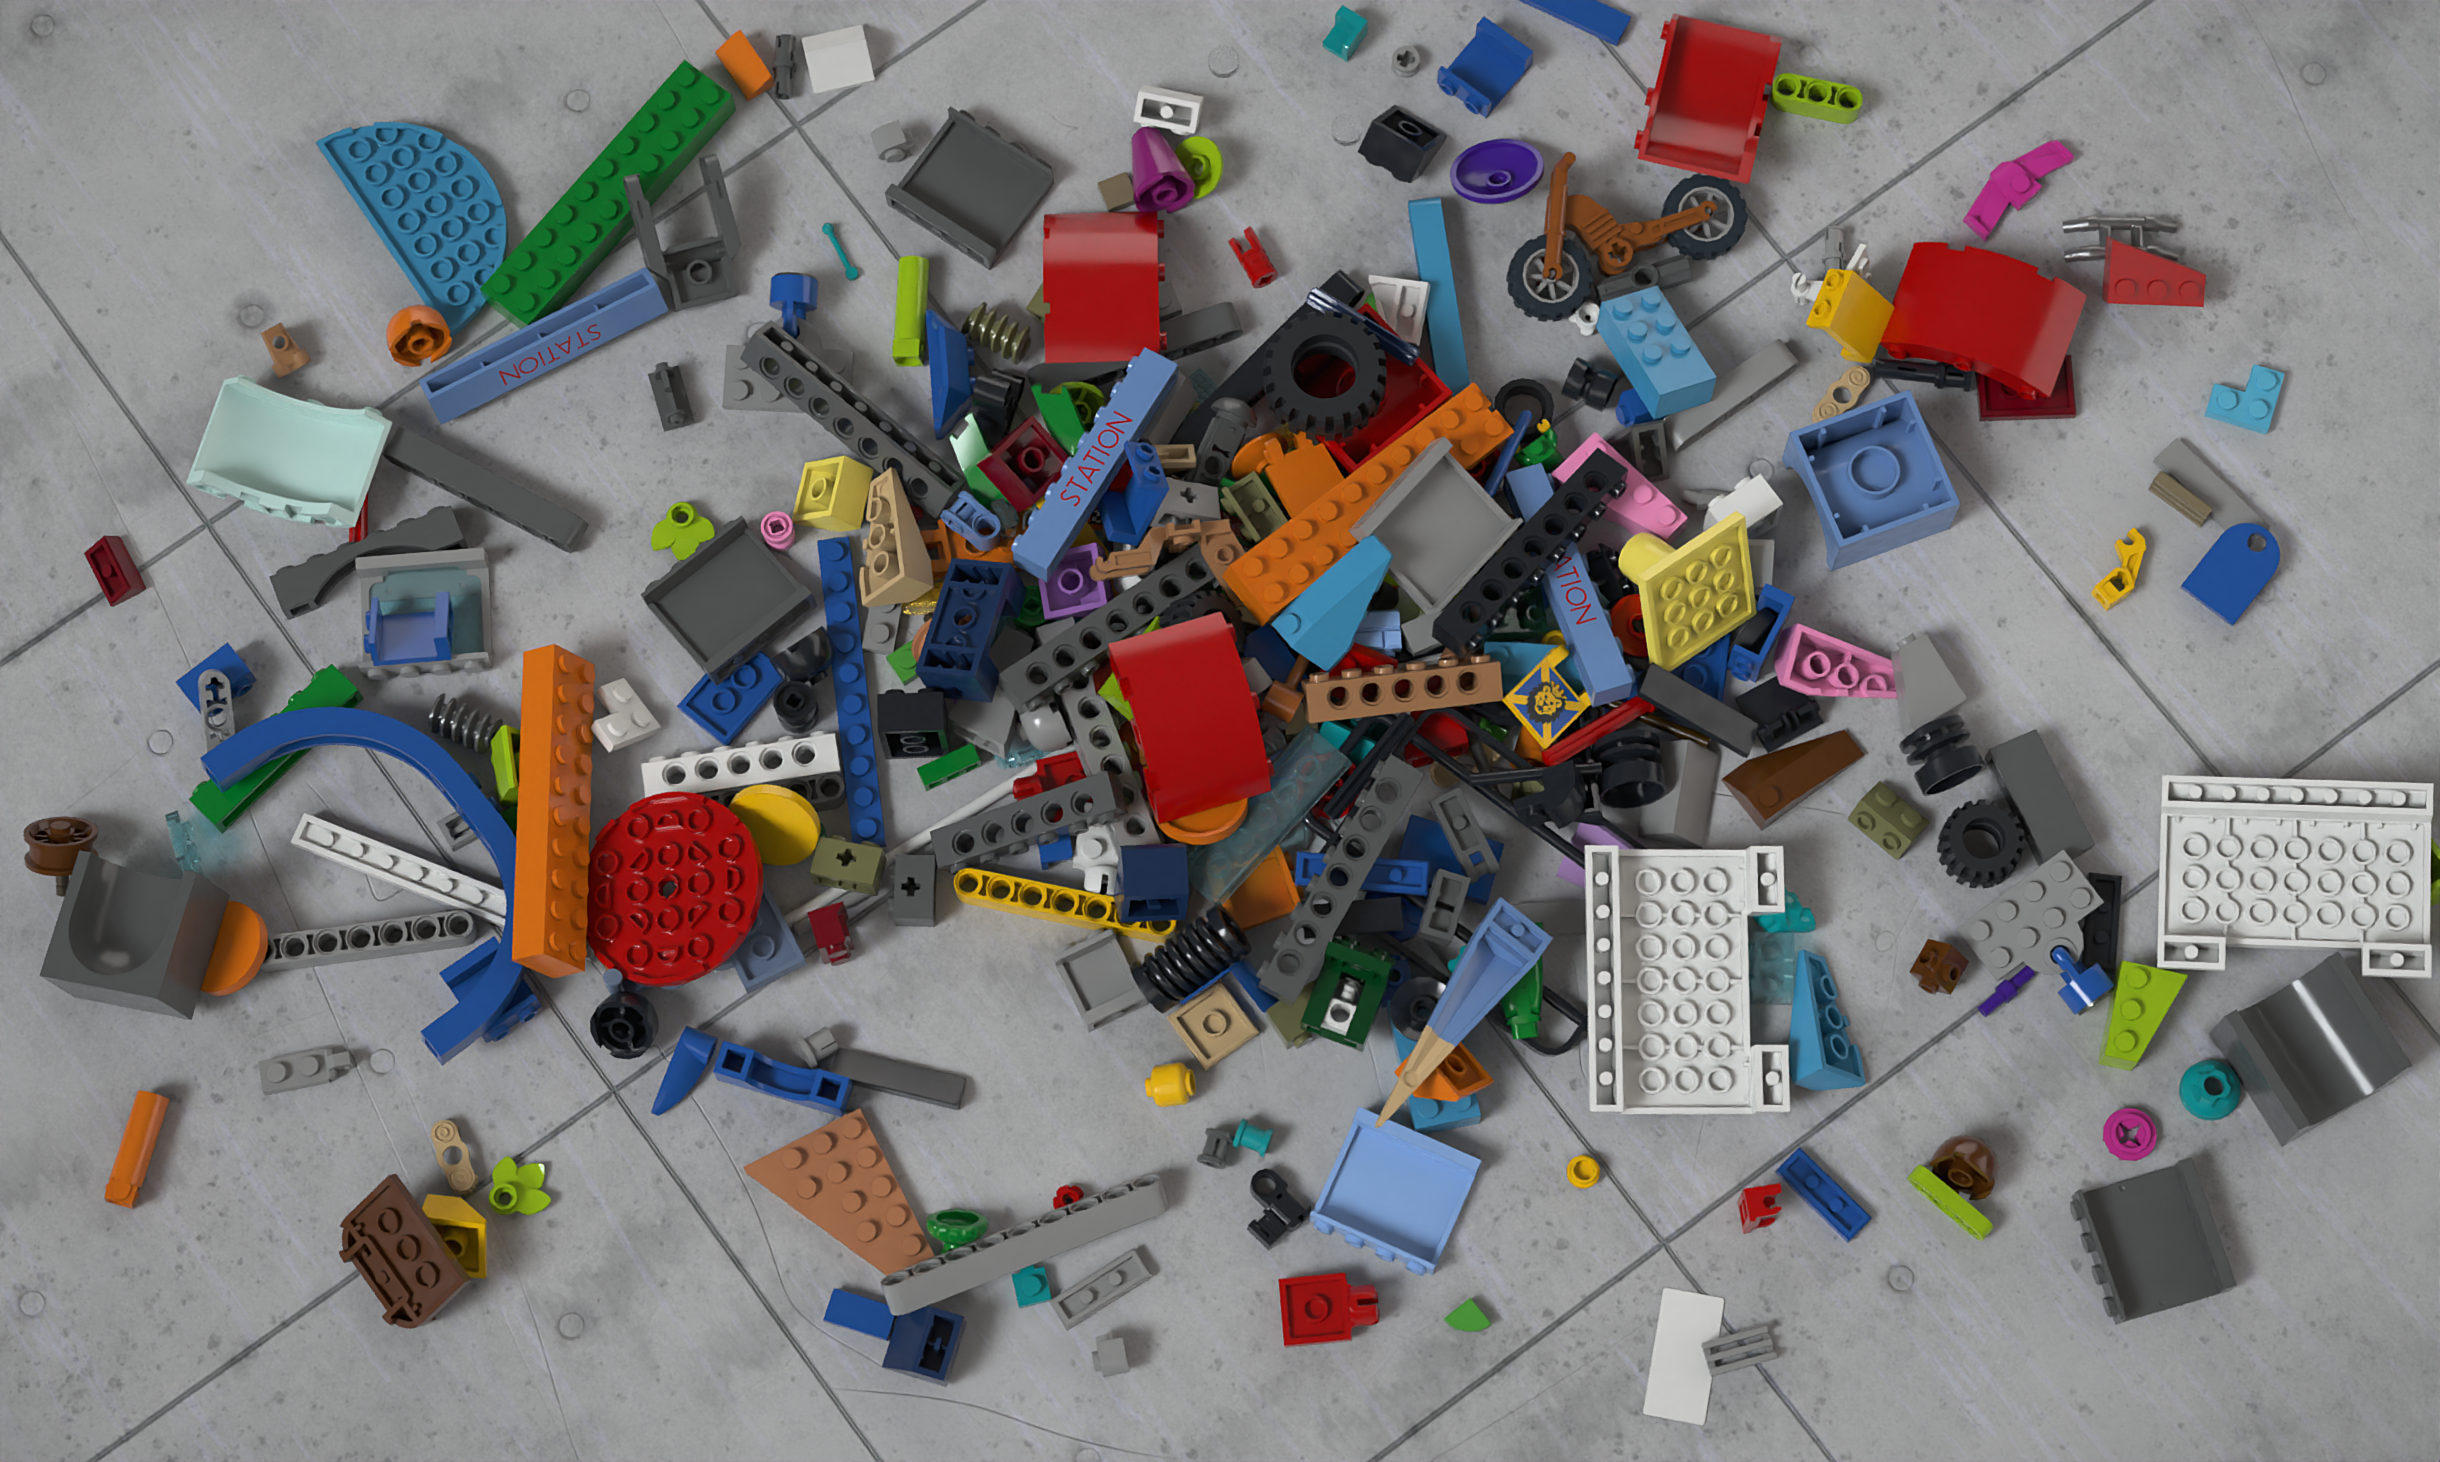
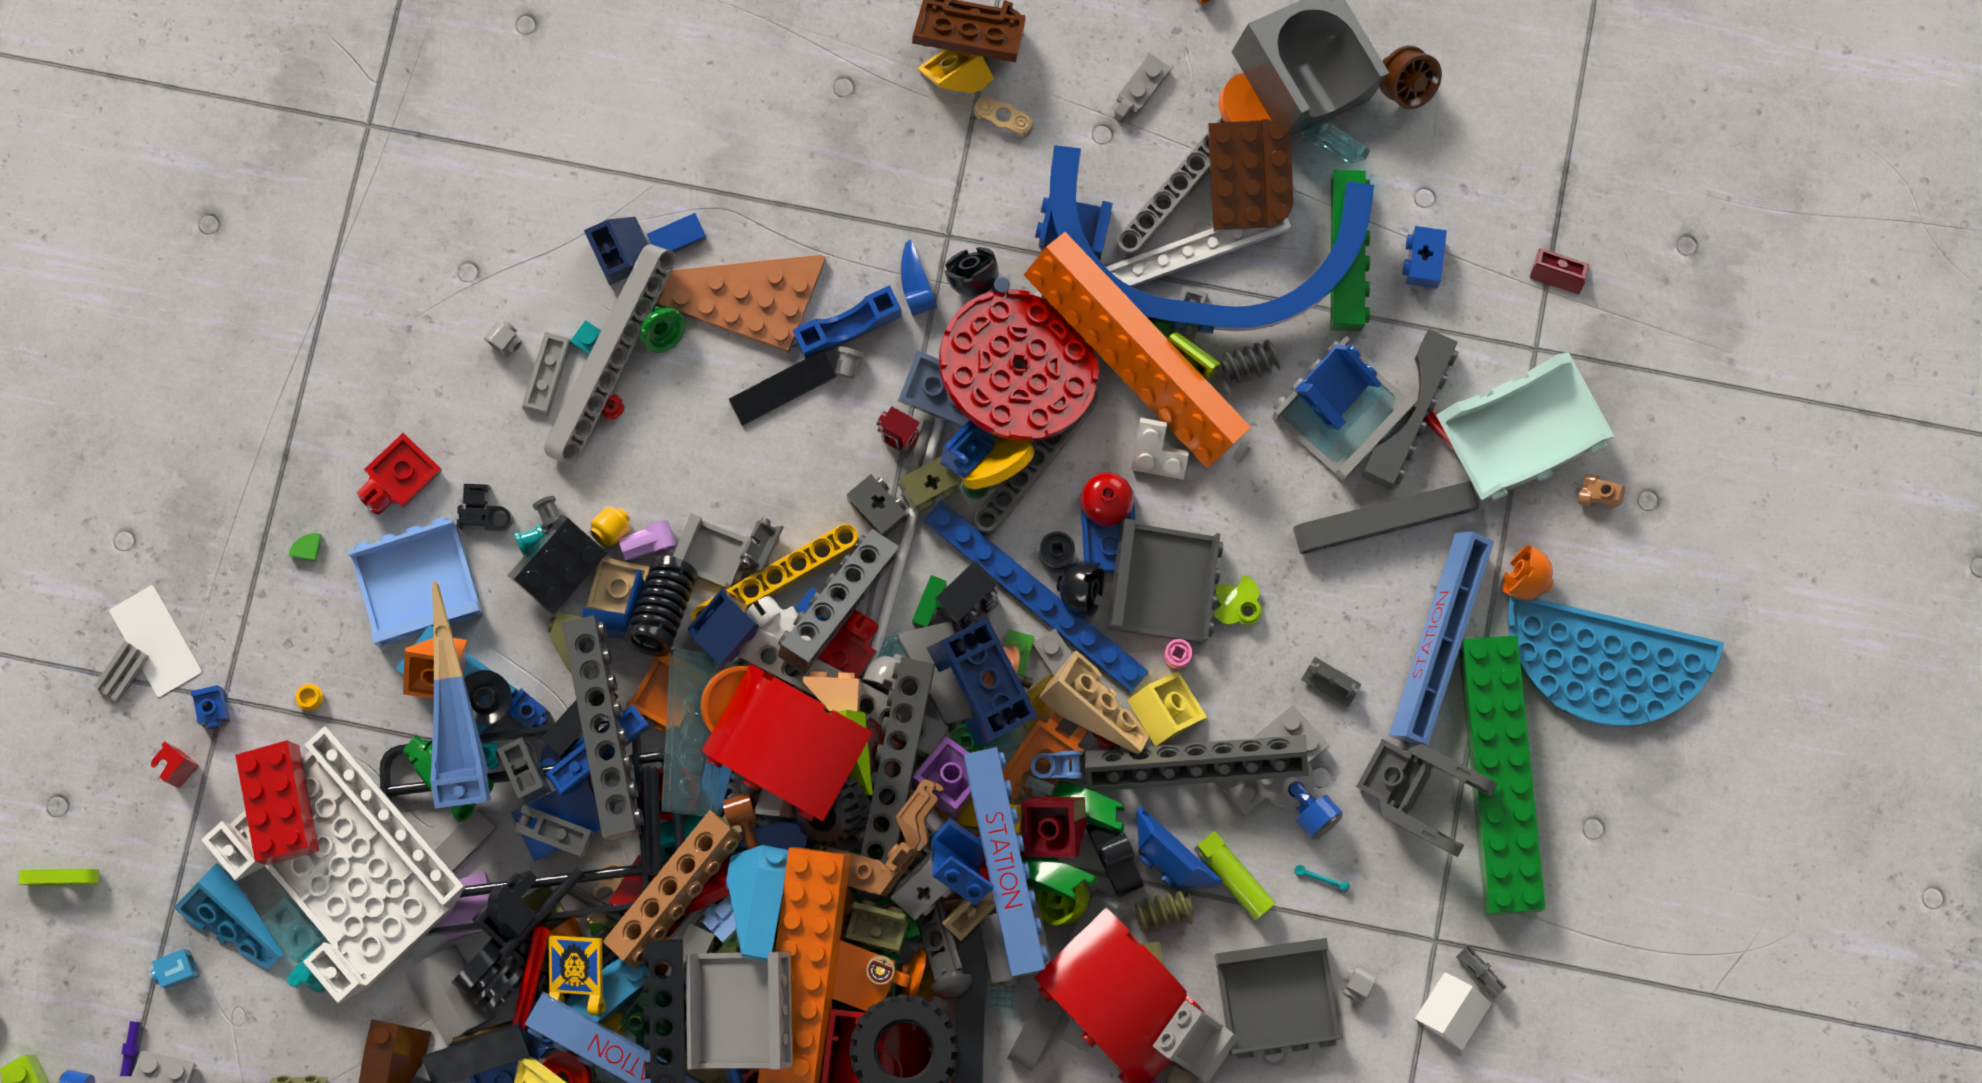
camera: 135 degrees right, 5 degrees up
light grey beam [198,669,235,753] -> none
lime plate [488,1156,551,1216] -> none
white brick [641,731,843,798] -> none
orange slope [715,30,774,101] -> none
dark green brick [1300,936,1396,1052] -> none
blue tile [1775,1147,1872,1243] -> none
reddish brown brick [1910,939,1969,995] -> none
reddish brown cylinder [1929,1135,1999,1200] -> none
none -> dark azure brick [151,949,199,989]
none -> blue brick [190,685,230,729]
none -> red brick [235,740,319,866]
none -> black brick [507,515,608,615]
none -> lavender piece [619,520,676,562]
none -> dark grey hinge [740,518,784,574]
none -> light nougat slope [803,671,861,712]
none -> tile [866,955,895,985]
none -> blue hinge [940,420,995,478]
none -> red cylinder [1080,472,1134,527]
none -> light grey panel [1153,1000,1239,1083]
none -> reddish brown plate [1208,119,1293,230]

